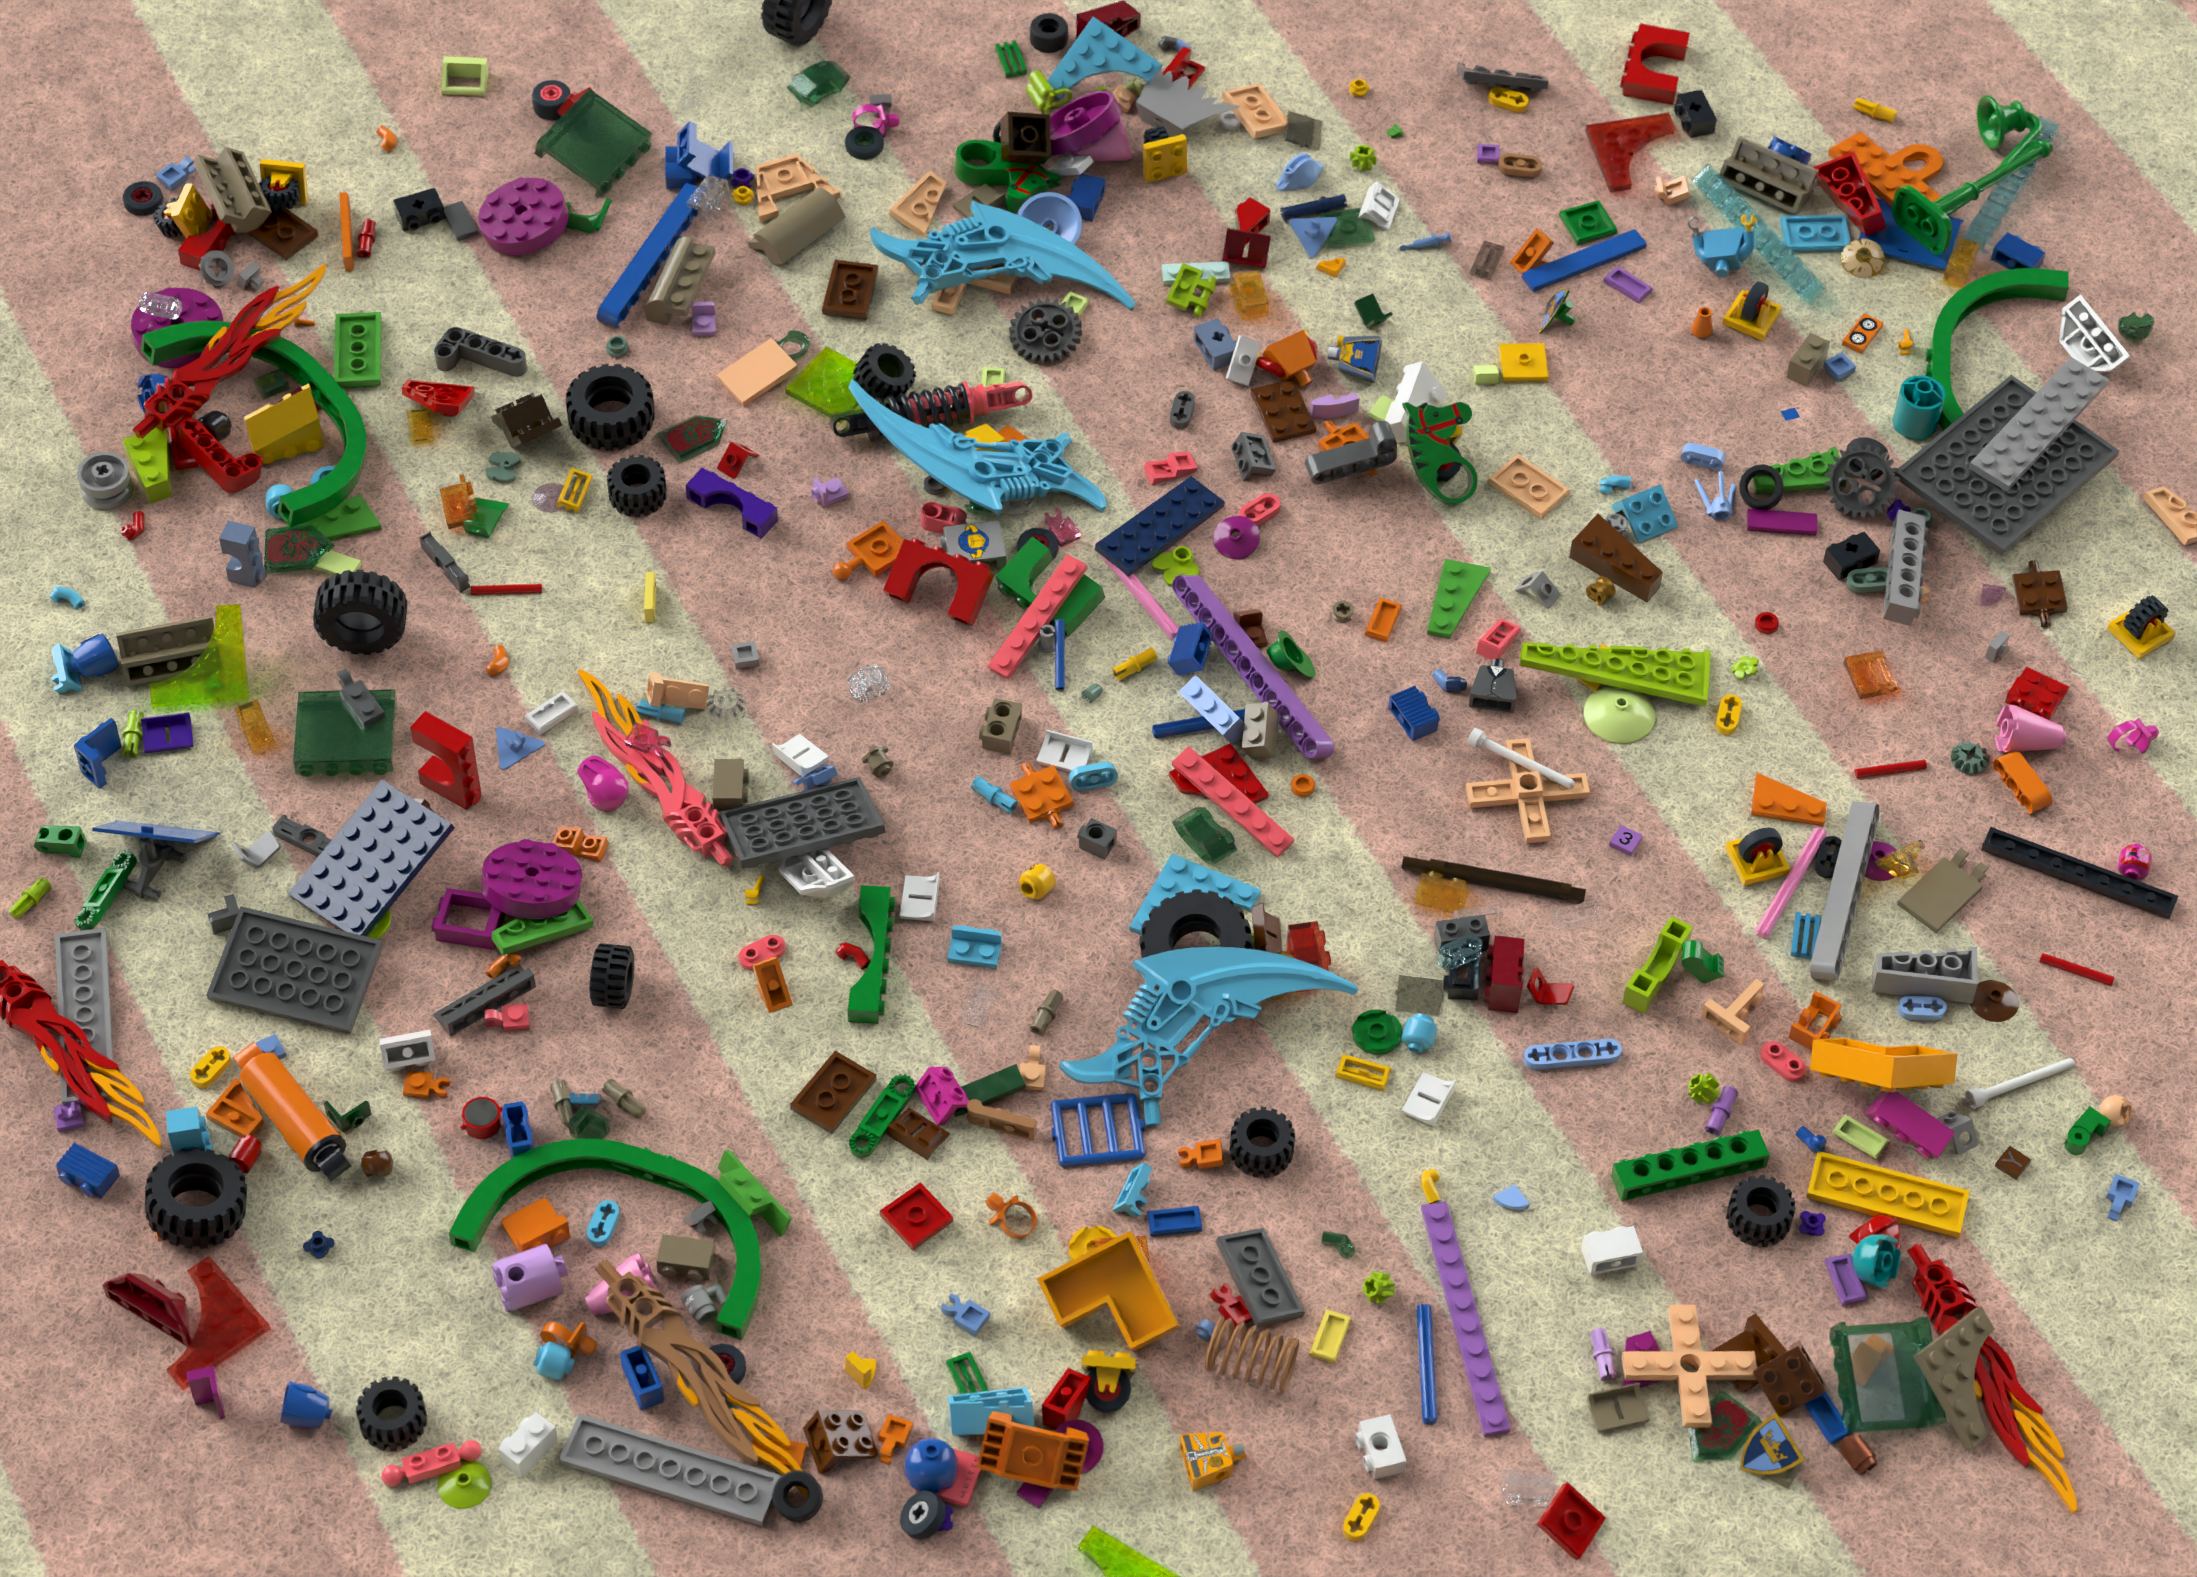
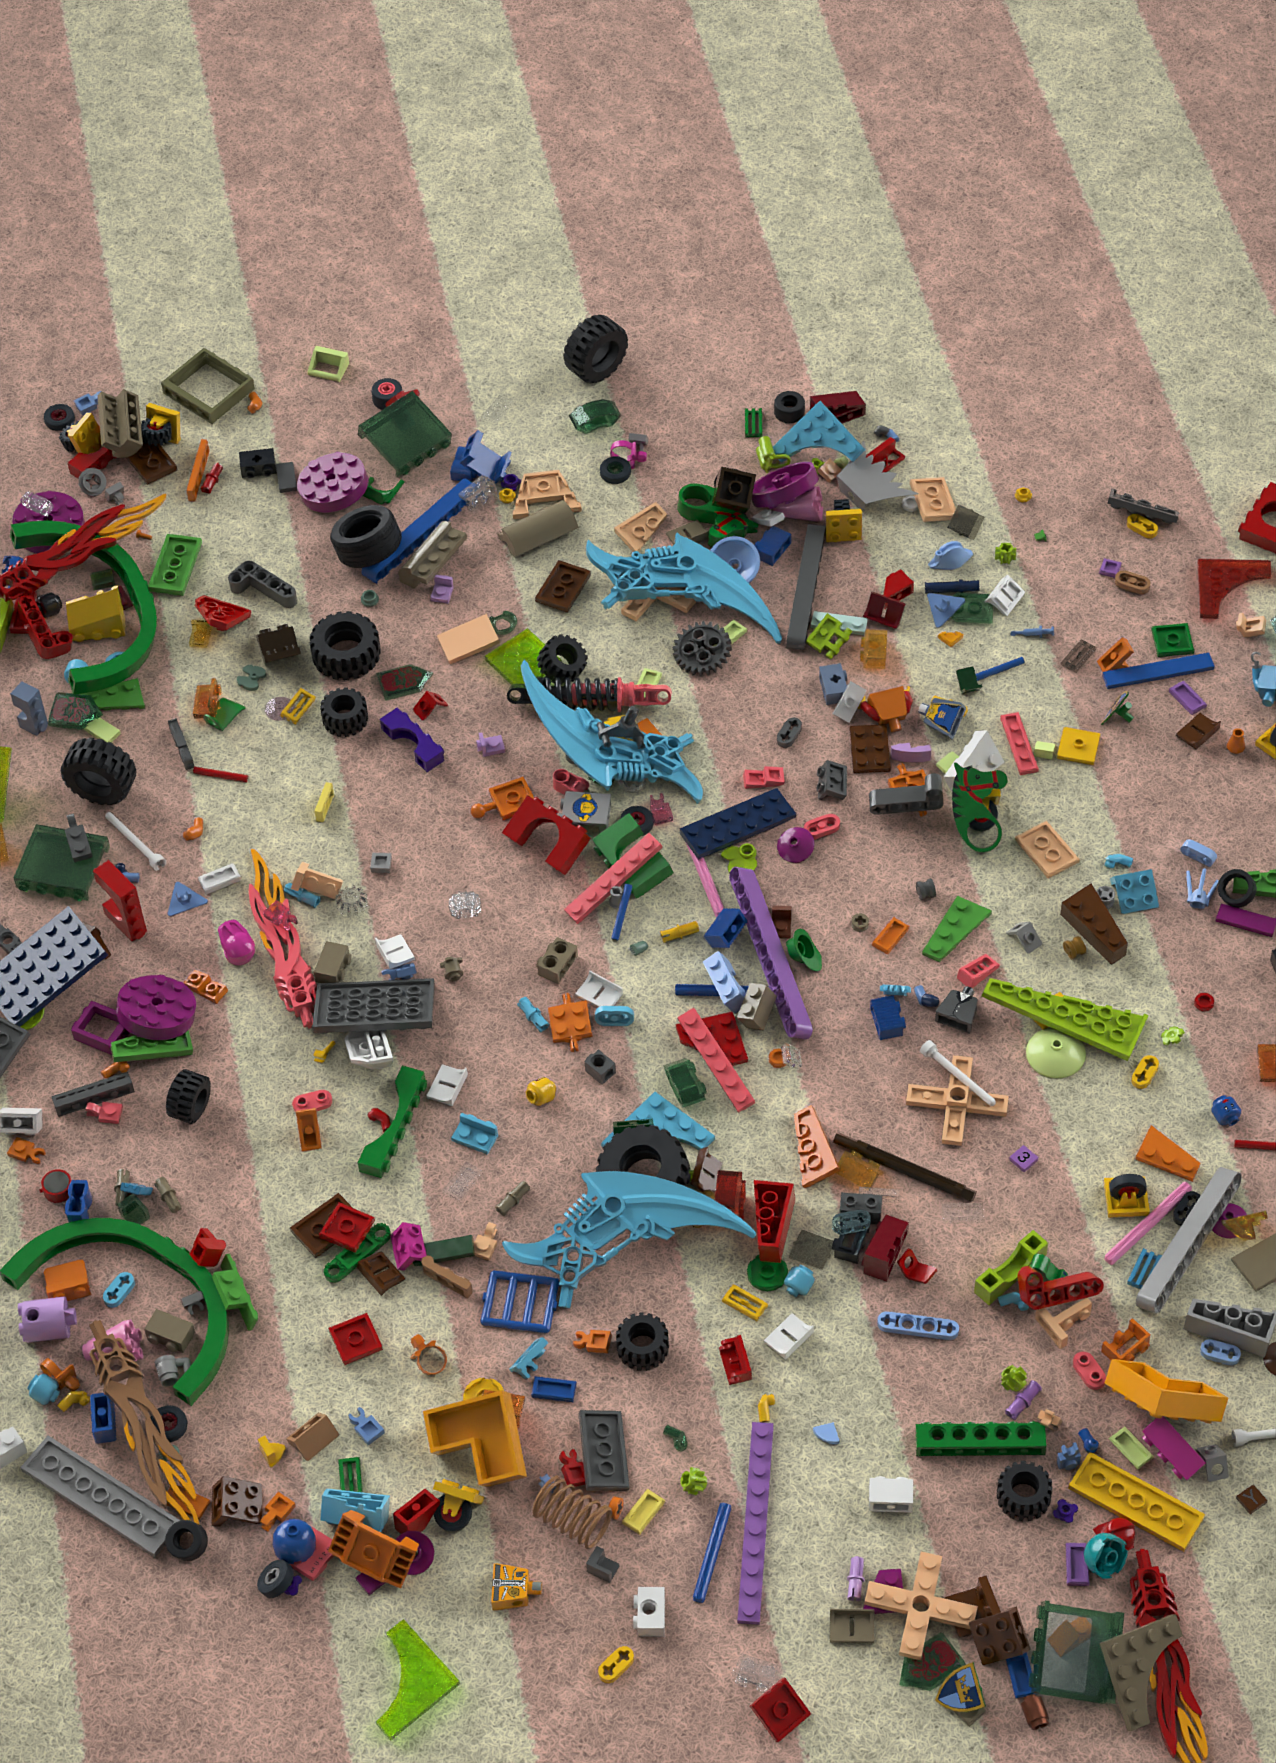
camera: 20 degrees right, 0 degrees up
none -> yellow arm [57,1391,90,1412]
none -> white piece [105,812,166,871]
none -> olive window [161,348,255,424]
none -> red brick [189,1228,226,1267]
none -> medium nougat panel [286,1412,339,1461]
none -> red tile [319,1202,375,1253]
none -> black tyre [330,505,402,568]
none -> dark grey panel [586,1546,620,1583]
none -> dark grey axle [597,706,645,749]
none -> orange tile [609,1496,624,1519]
none -> dark green plate [613,1119,654,1135]
none -> red hinge [719,1335,752,1385]
none -> red wedge [754,1180,796,1263]
none -> clear tile [781,1043,803,1068]
none -> dark grey beam [786,524,826,650]
none -> wing [794,1105,841,1188]
none -> medium azure gear [880,984,911,996]
none -> dark grey wheel [916,878,936,900]
none -> blue piece [976,657,1025,681]
none -> medium azure arm [998,1292,1029,1311]
none -> coral tile [1000,712,1038,775]
none -> red beam [1018,1266,1104,1310]
none -> light nougat plate [1037,1409,1062,1430]
none -> medium blue plate [1057,1442,1081,1470]
none -> reddish brown piece [1176,713,1221,750]
none -> blue head [1211,1095,1242,1126]

